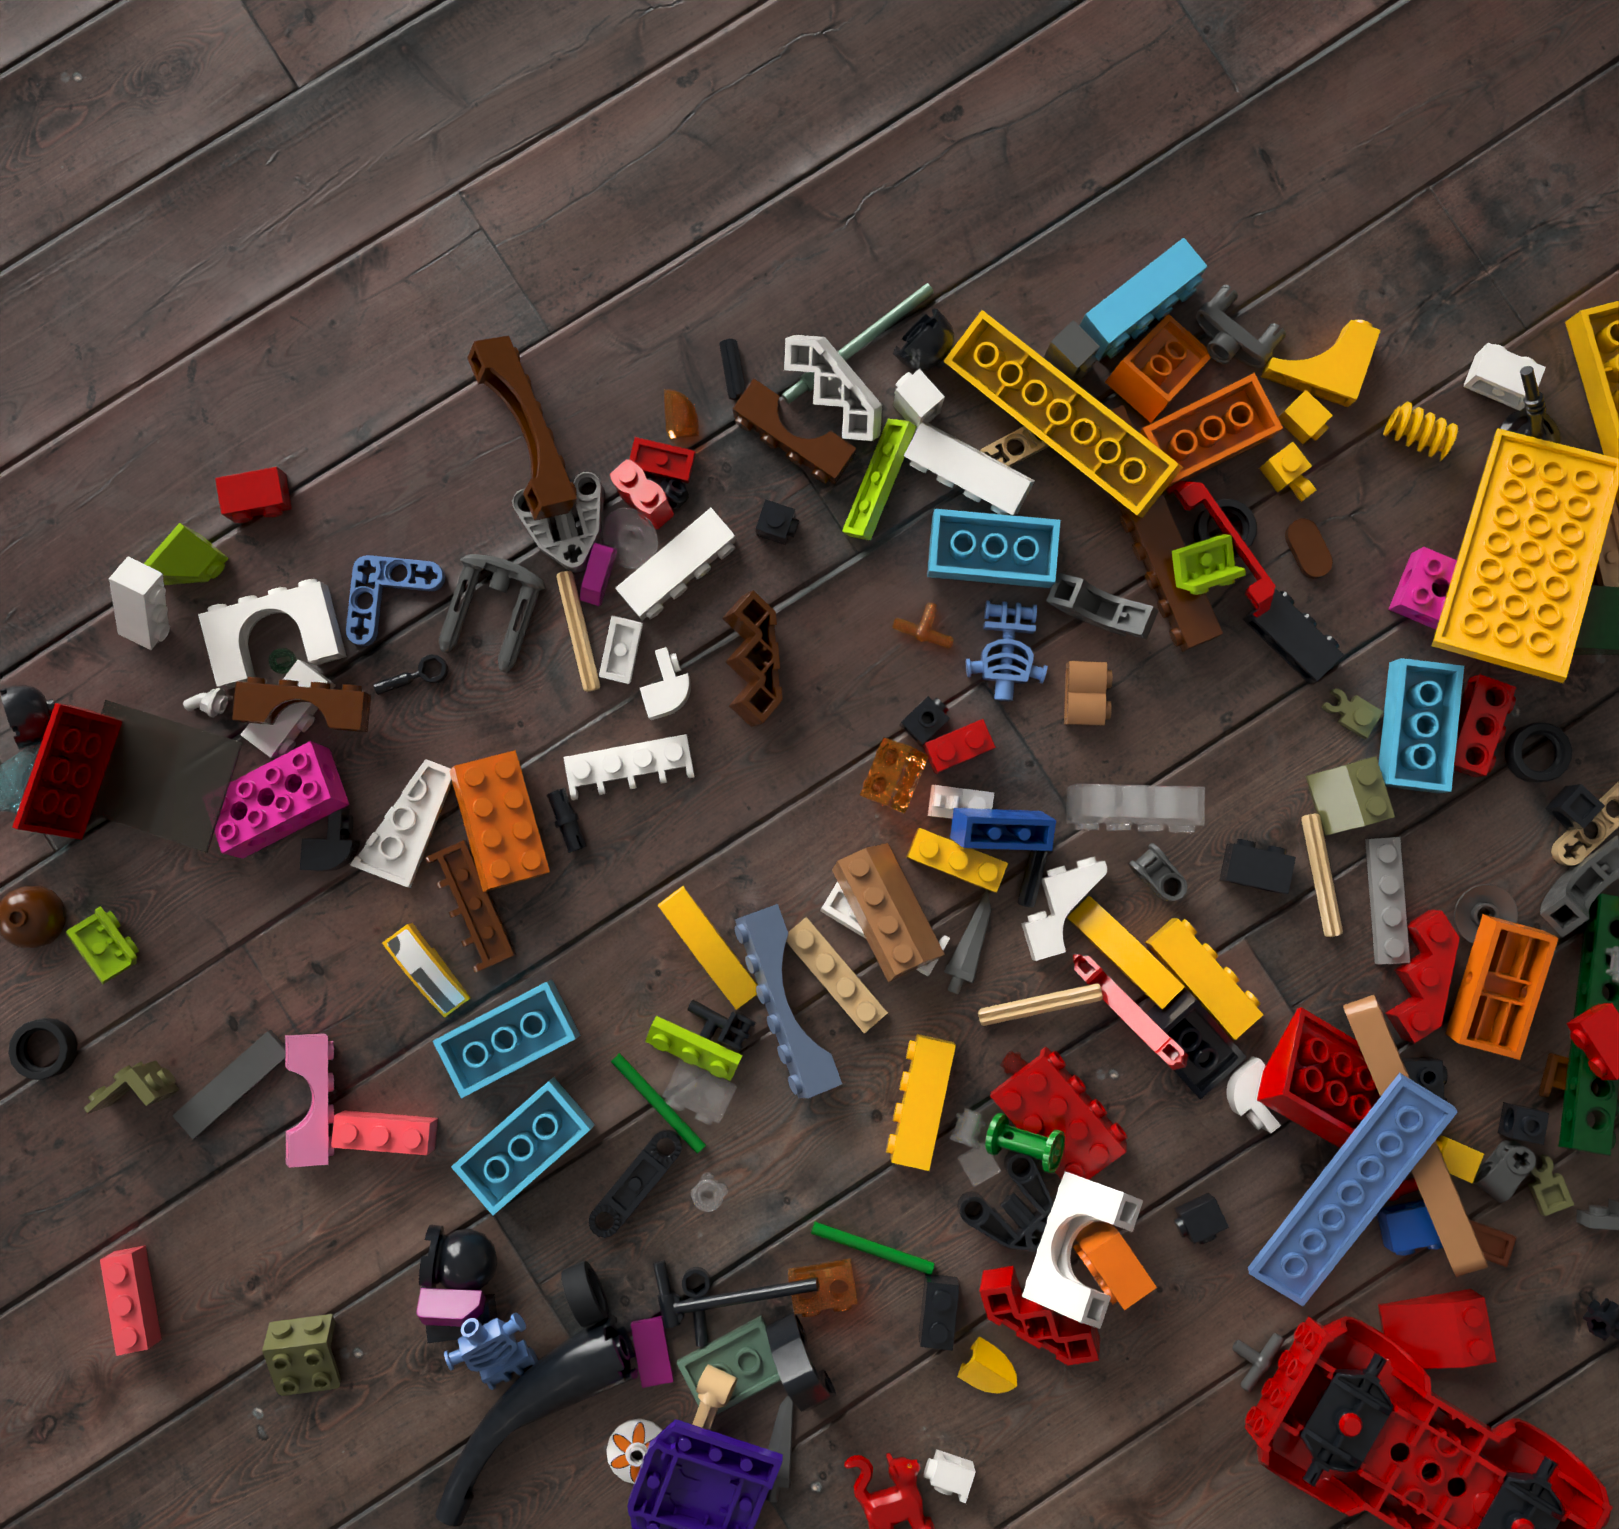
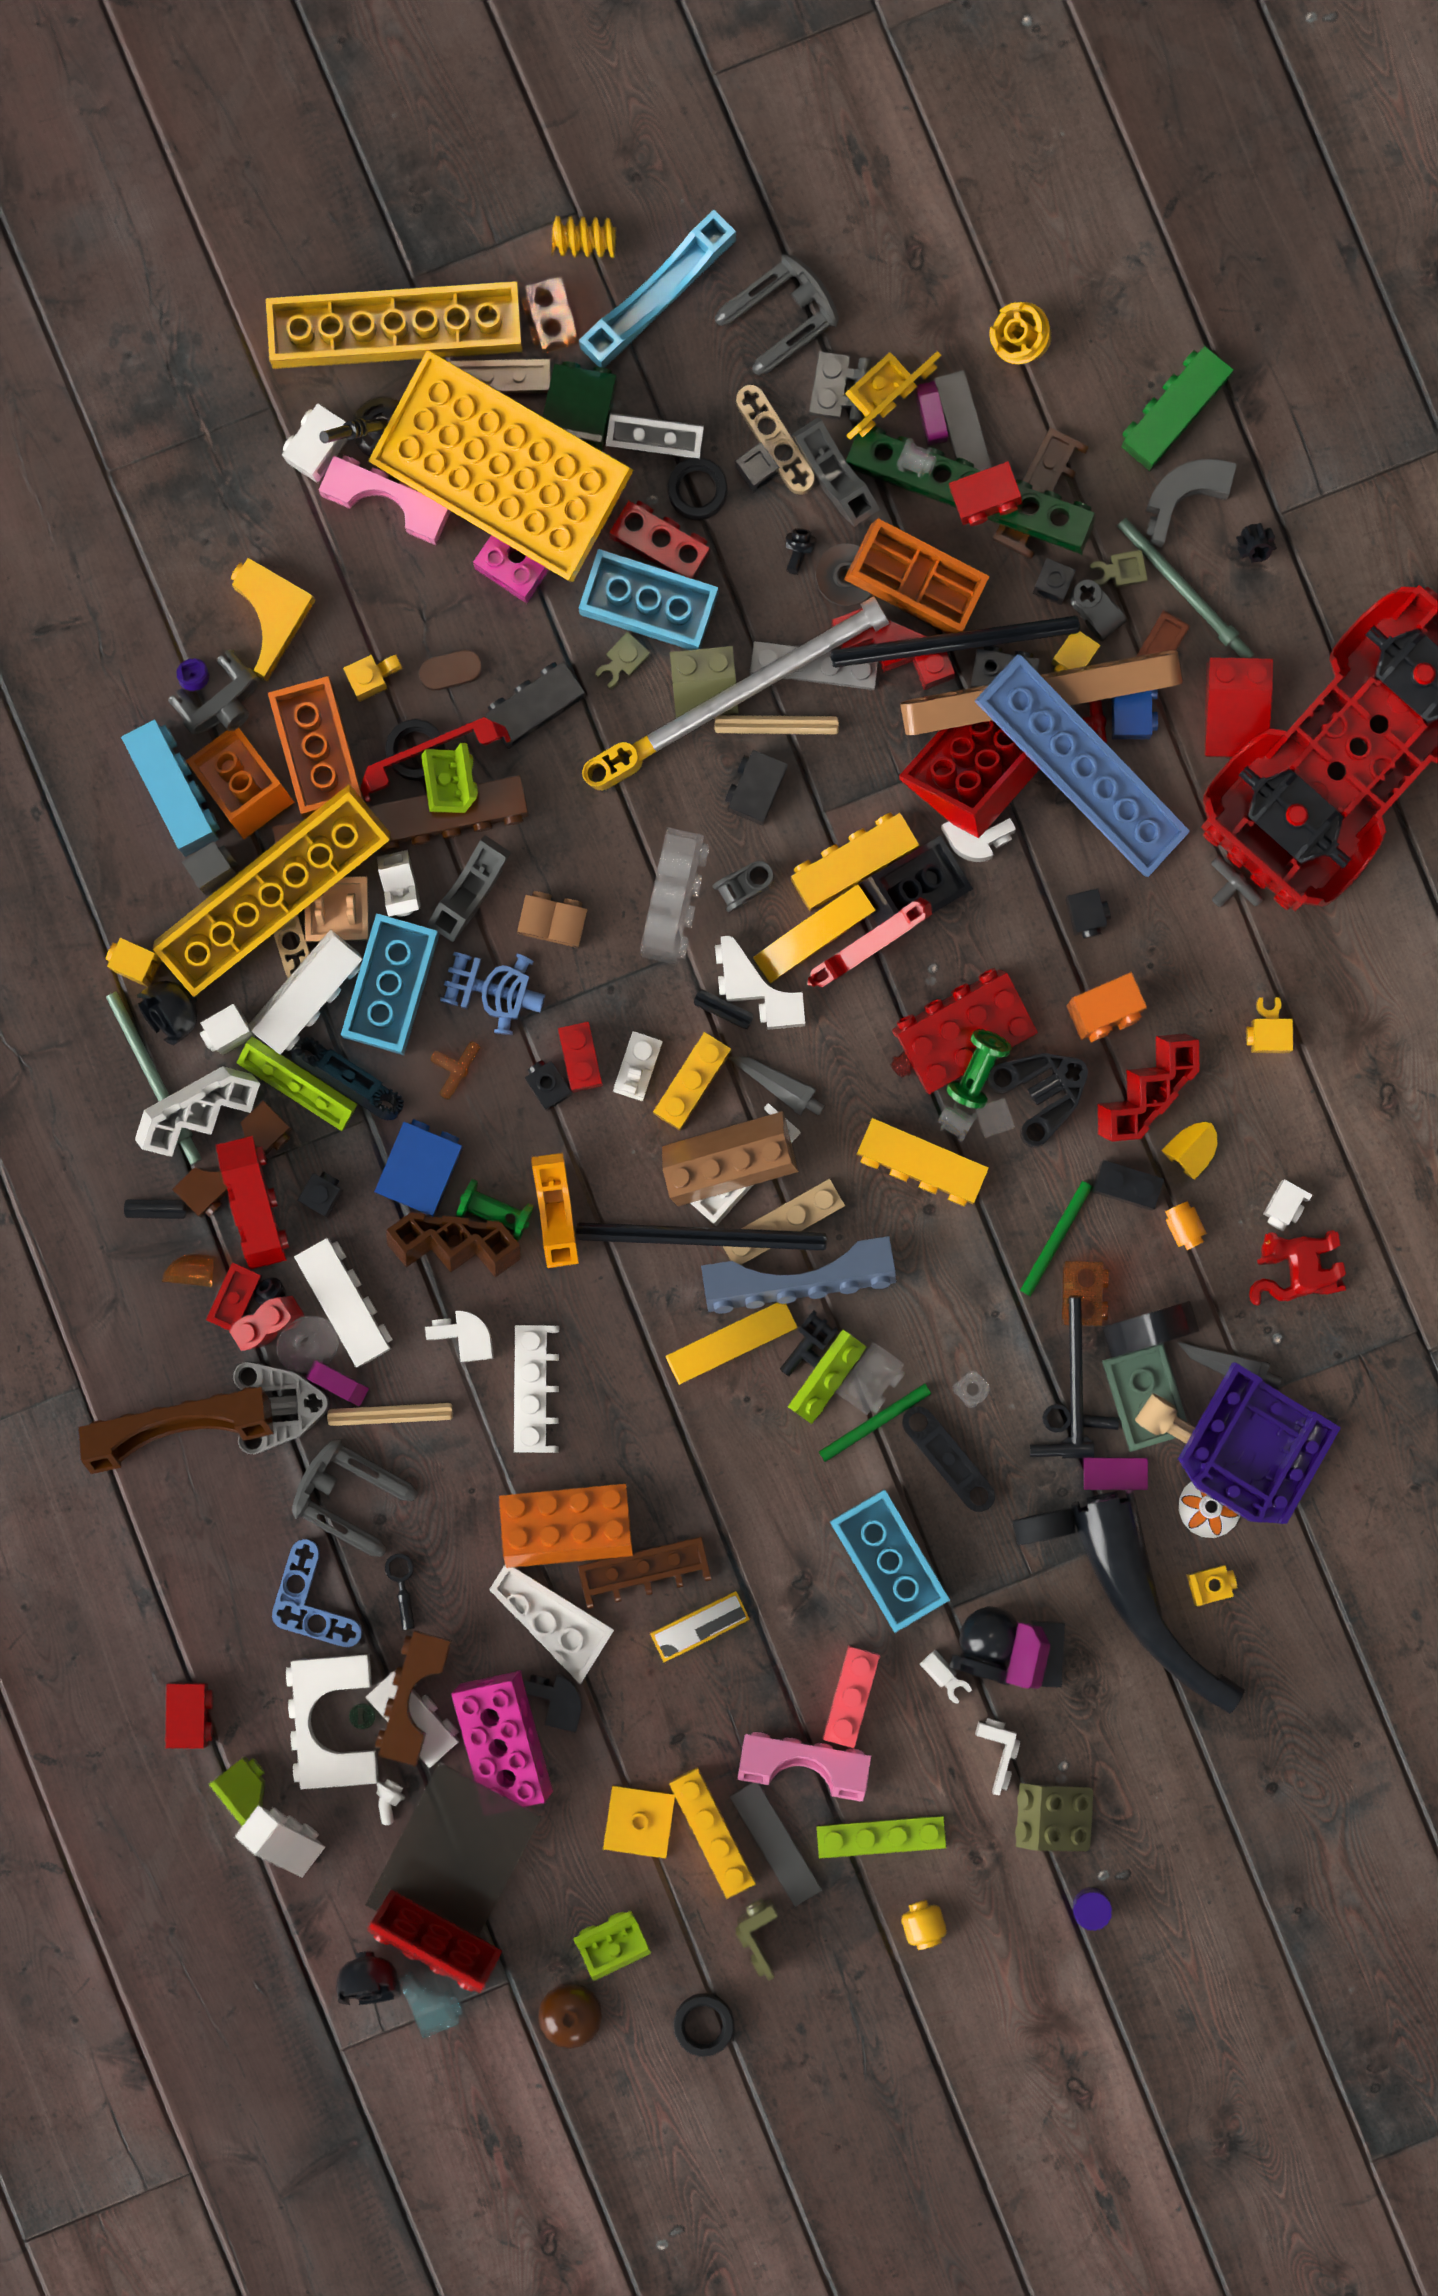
camera: 75 degrees left, 0 degrees up
coral brick [100,1245,162,1356] -> none
medium azure brick [433,980,581,1098] -> none
medium blue piece [444,1312,538,1390] -> none
black pin [546,788,587,853] -> none
white plate [599,615,643,684] -> none
clear orange brick [860,737,929,814] -> none
blue brick [950,808,1056,851] -> none
tan axle [978,983,1103,1026] -> none
white arch [1022,1171,1143,1329] -> none
yellow brick [1278,390,1333,444] -> none
yellow piece [1383,401,1458,461] -> none
none -> yellow brick [106,938,162,987]
none -> dark purple tile [176,658,210,691]
none -> red brick [216,1136,290,1269]
none -> black plate [291,1036,404,1120]
none -> light nougat plate [305,876,369,942]
none -> bright pink arch [319,455,451,545]
none -> blue brick [374,1119,464,1217]
none -> white brick [377,850,421,917]
none -> green hose [456,1179,534,1242]
none -> light orange arch [531,1153,579,1268]
none -> black axle [576,1222,827,1251]
none -> flat silver piece [582,596,890,791]
none -> yellow plate [603,1785,675,1859]
none -> white brick [606,413,704,458]
none -> yellow brick [669,1767,755,1899]
none -> black plate [785,529,817,575]
none -> lime plate [816,1815,946,1858]
none -> black axle [830,616,1080,668]
none -> yellow head [902,1900,947,1950]
none -> white bar [920,1649,972,1704]
none -> white bracket [975,1718,1020,1795]
none -> dark purple piece [1072,1888,1112,1931]
none -> sand green bar [1117,518,1255,658]
none -> light orange brick [1165,1201,1207,1250]
none -> yellow brick [1186,1565,1238,1606]
none -> yellow brick [1246,997,1293,1053]

